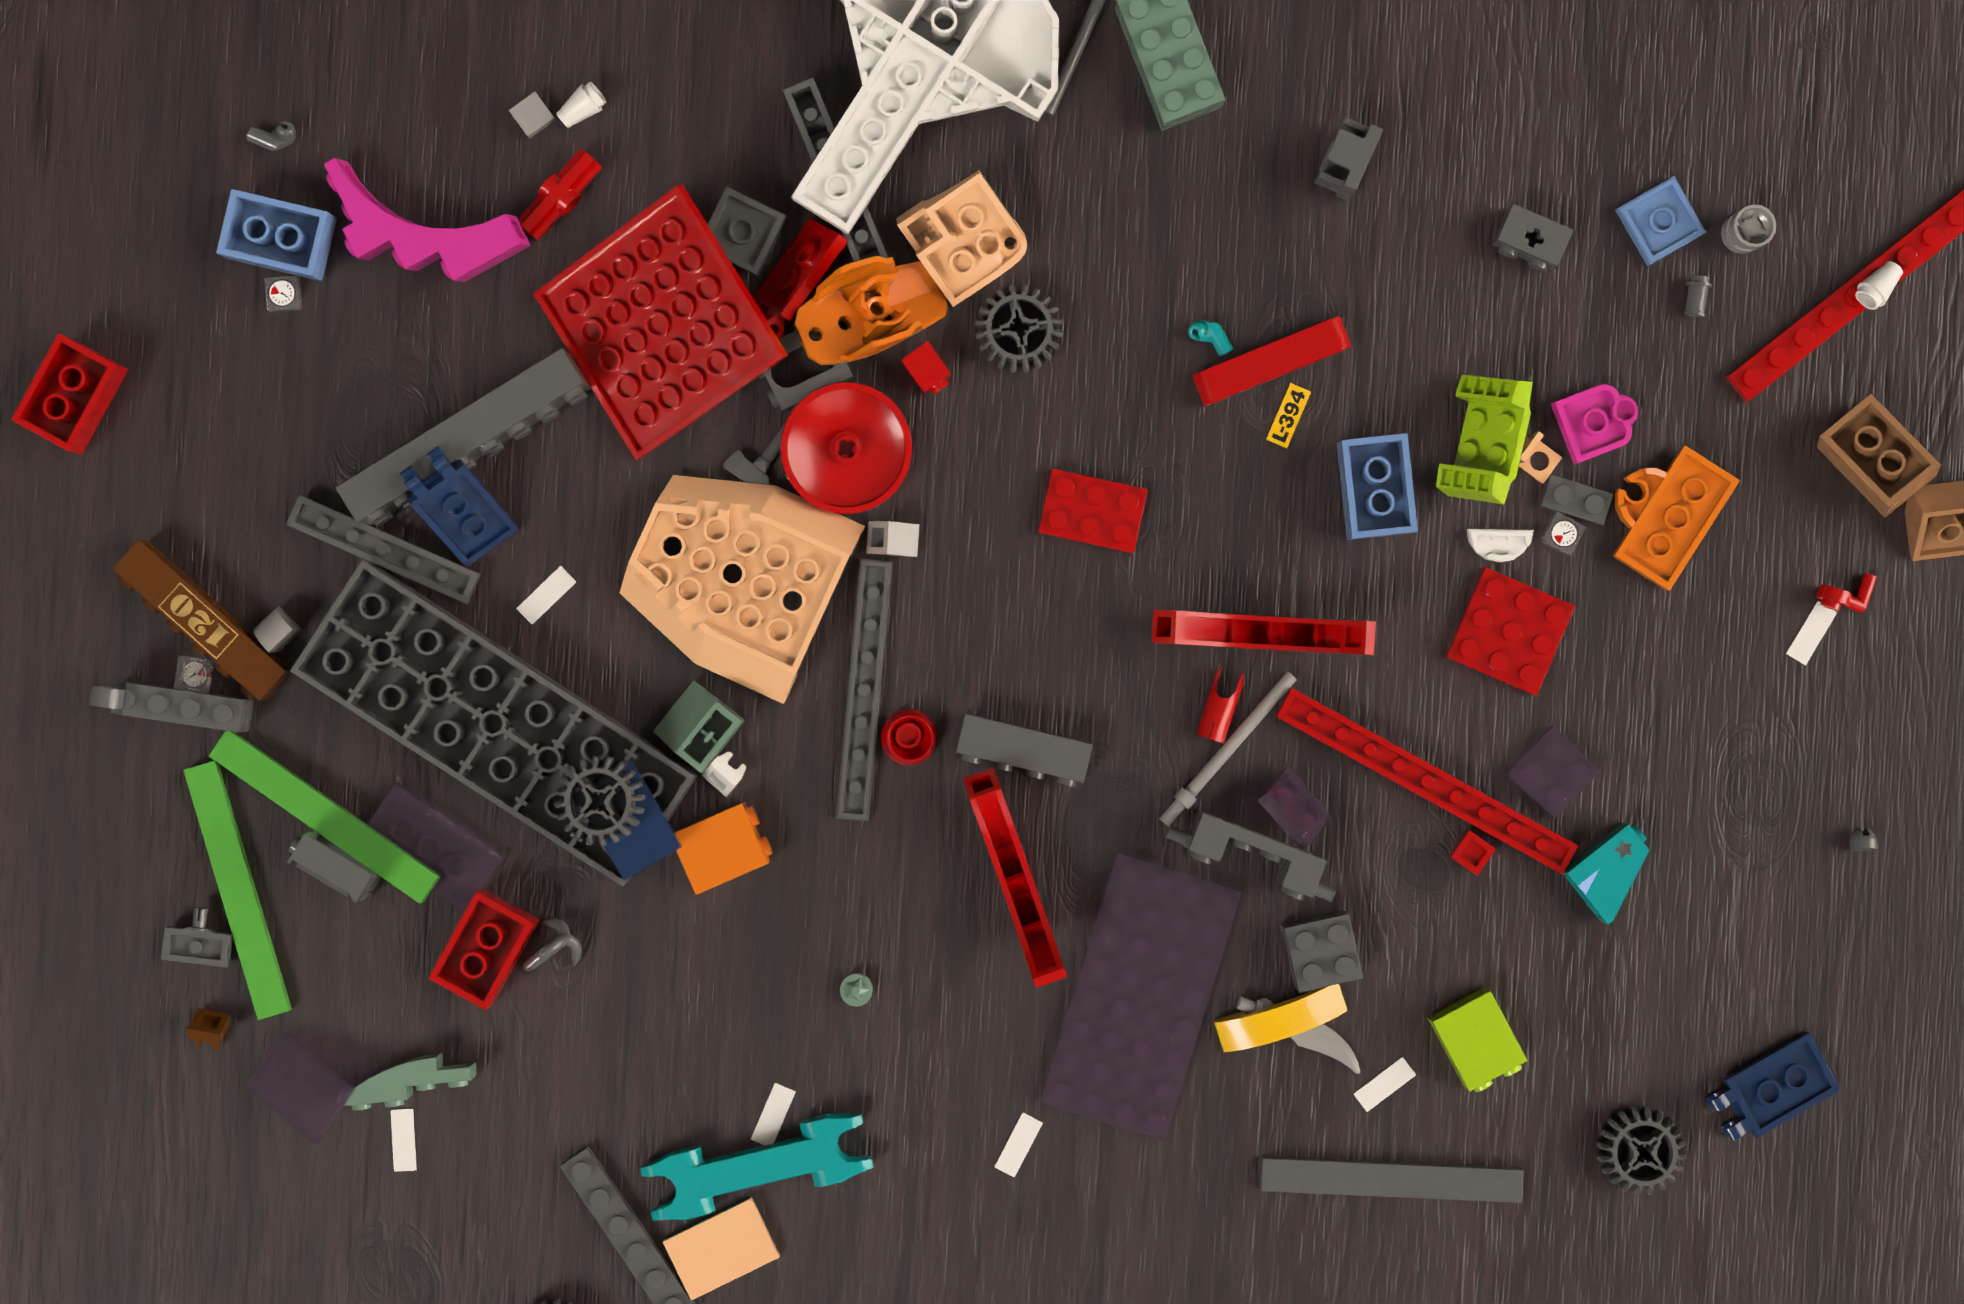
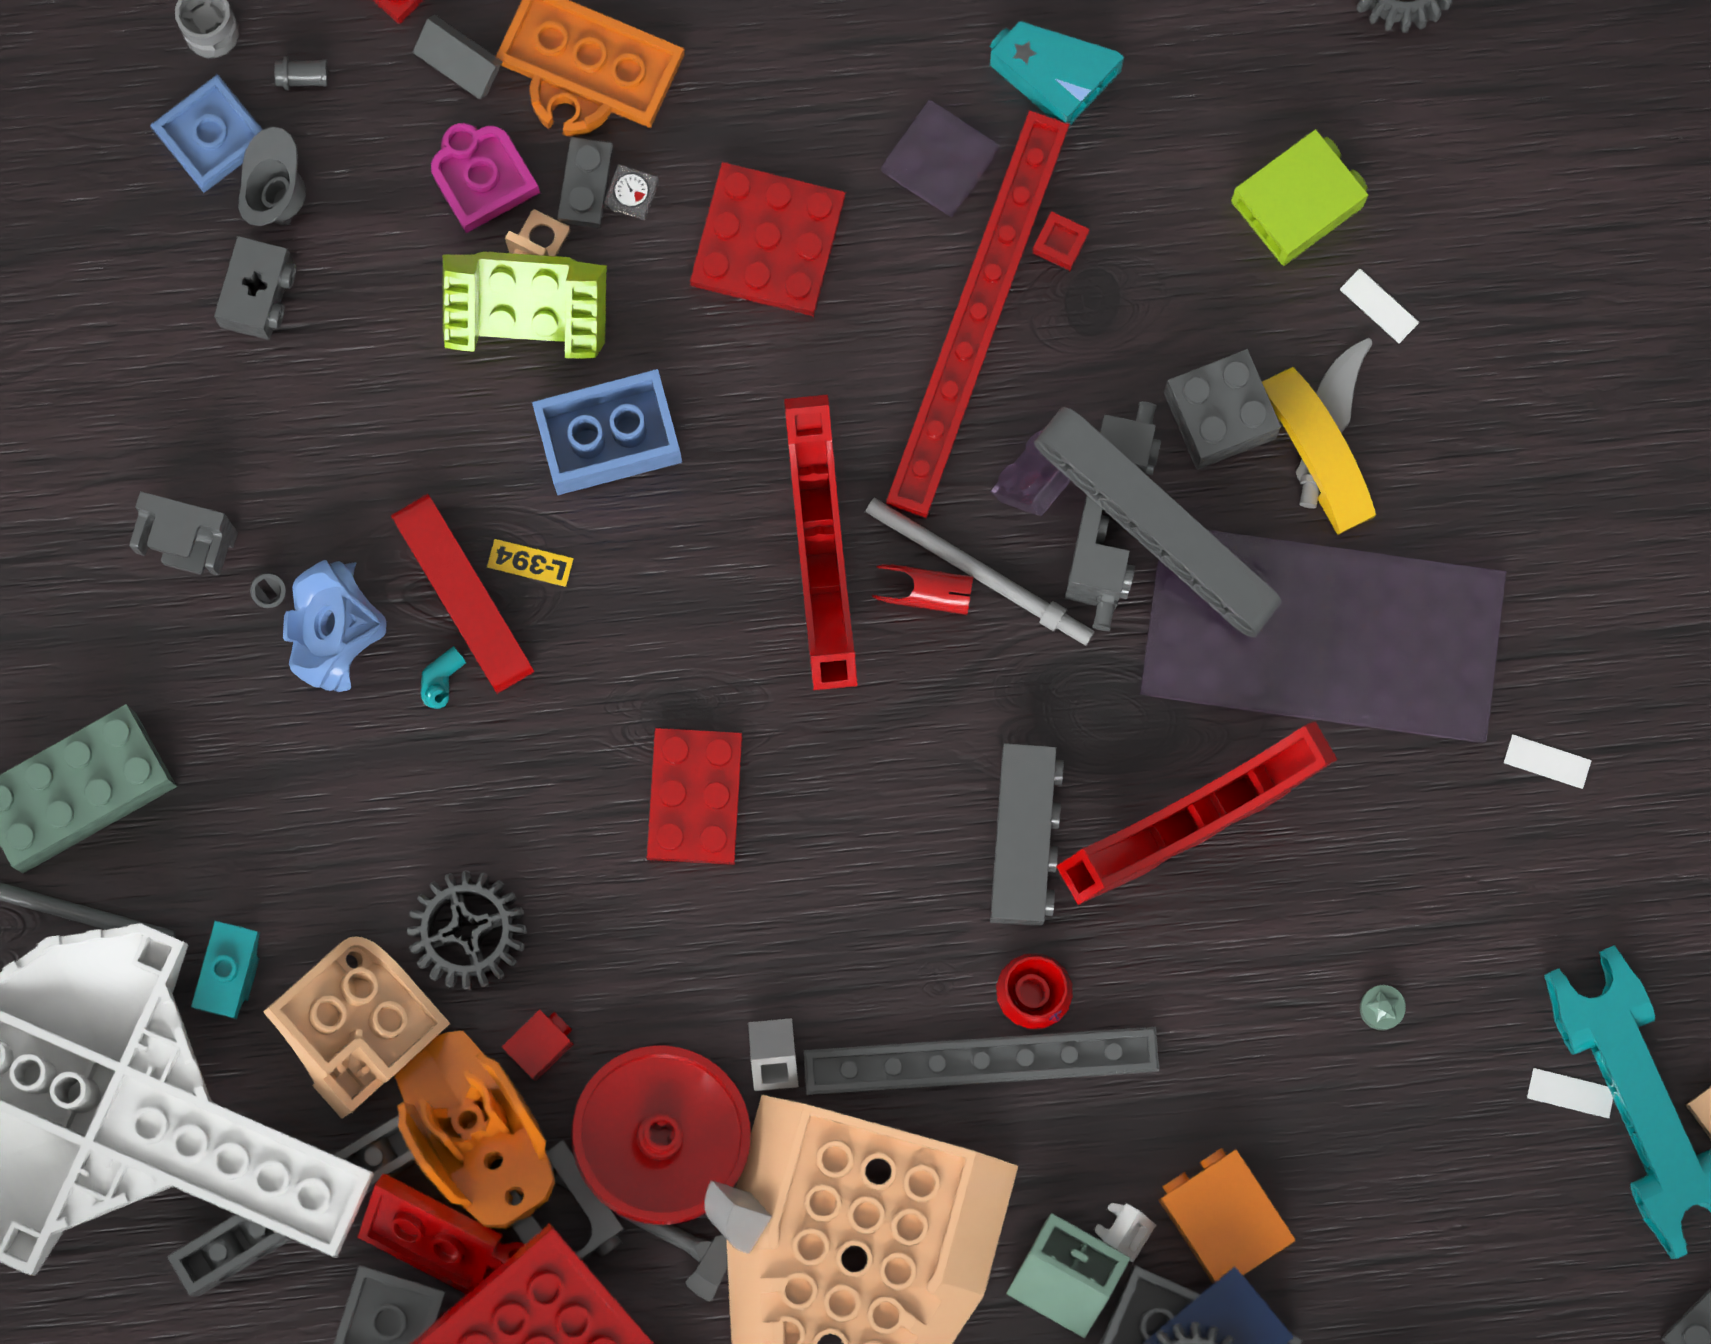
camera: 100 degrees left, 10 degrees down
dark grey tile [1260,1157,1524,1203] -> none
white tile [1466,529,1534,563] -> none
none -> teal brick [191,921,260,1019]
none -> dark grey piece [239,127,306,226]
none -> dark grey hinge [250,573,286,608]
none -> medium blue piece [283,560,386,692]
none -> dark grey tile [413,15,503,99]
none -> light grey brick [705,1181,772,1254]
none -> dark grey beam [1034,407,1282,638]

